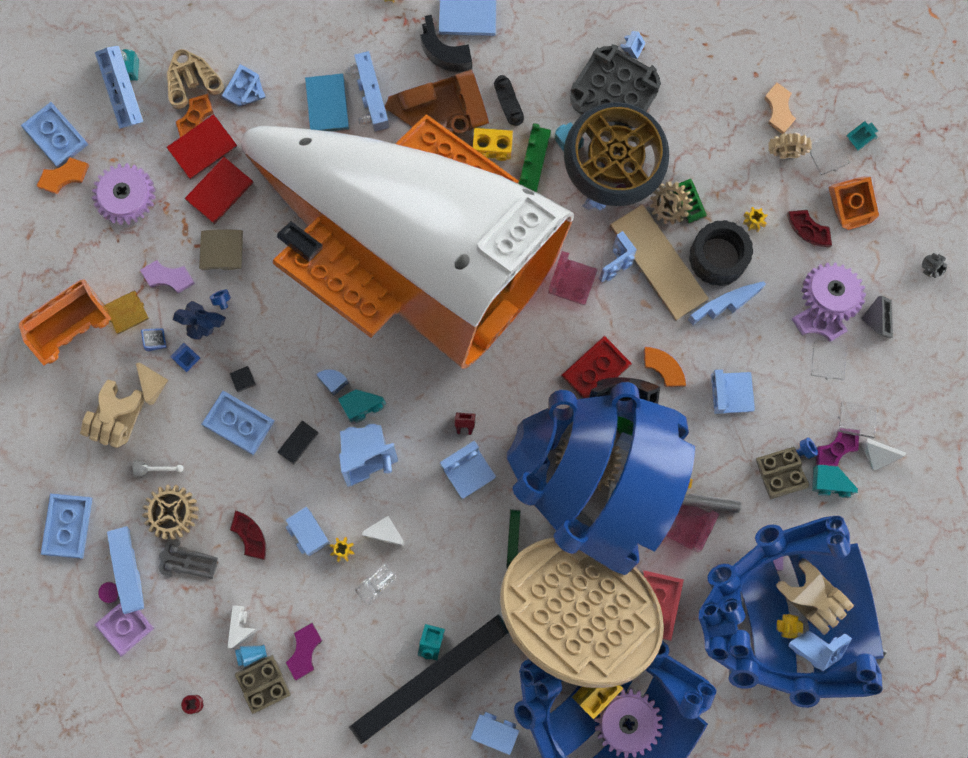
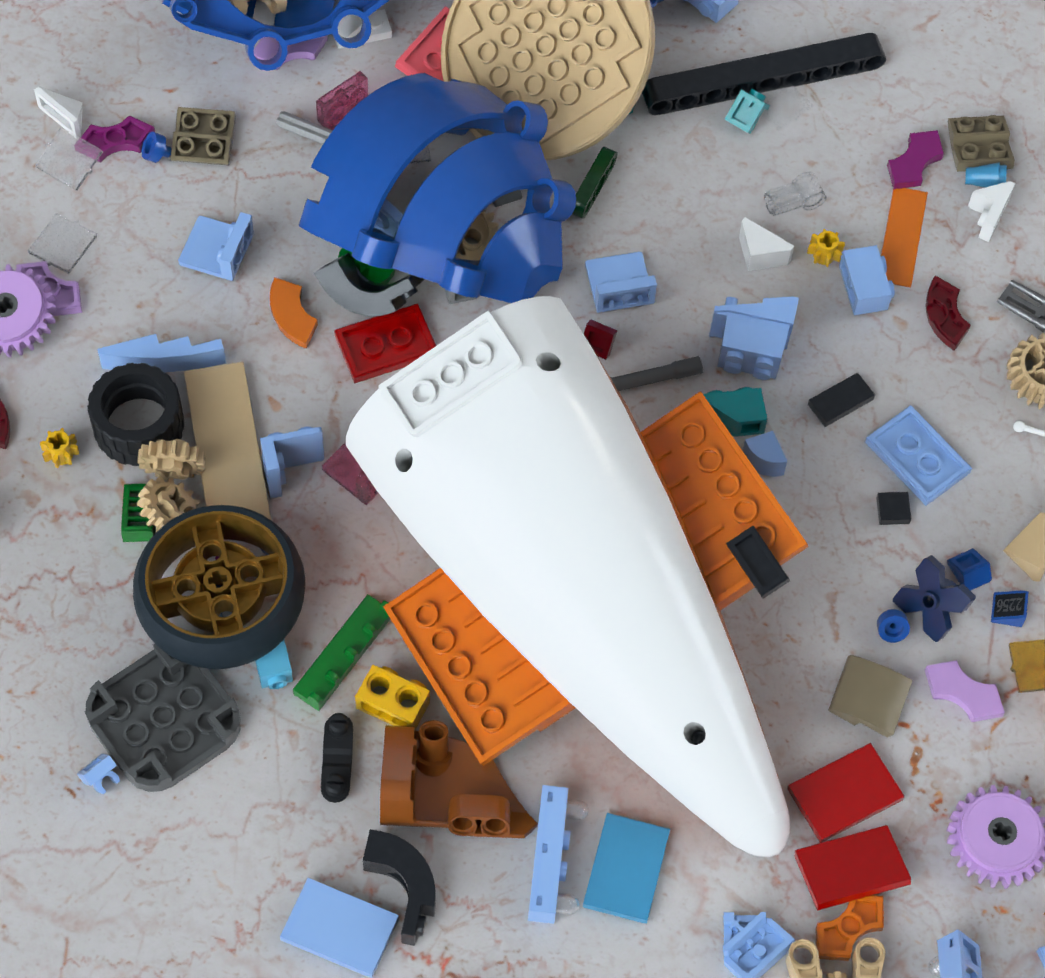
camera: 160 degrees left, 15 degrees down
teal slope [812,465,858,498] -> none
none -> tan gear [137,439,206,481]
none -> dark grey piece [610,356,703,391]
none -> orange sticker [881,188,928,288]

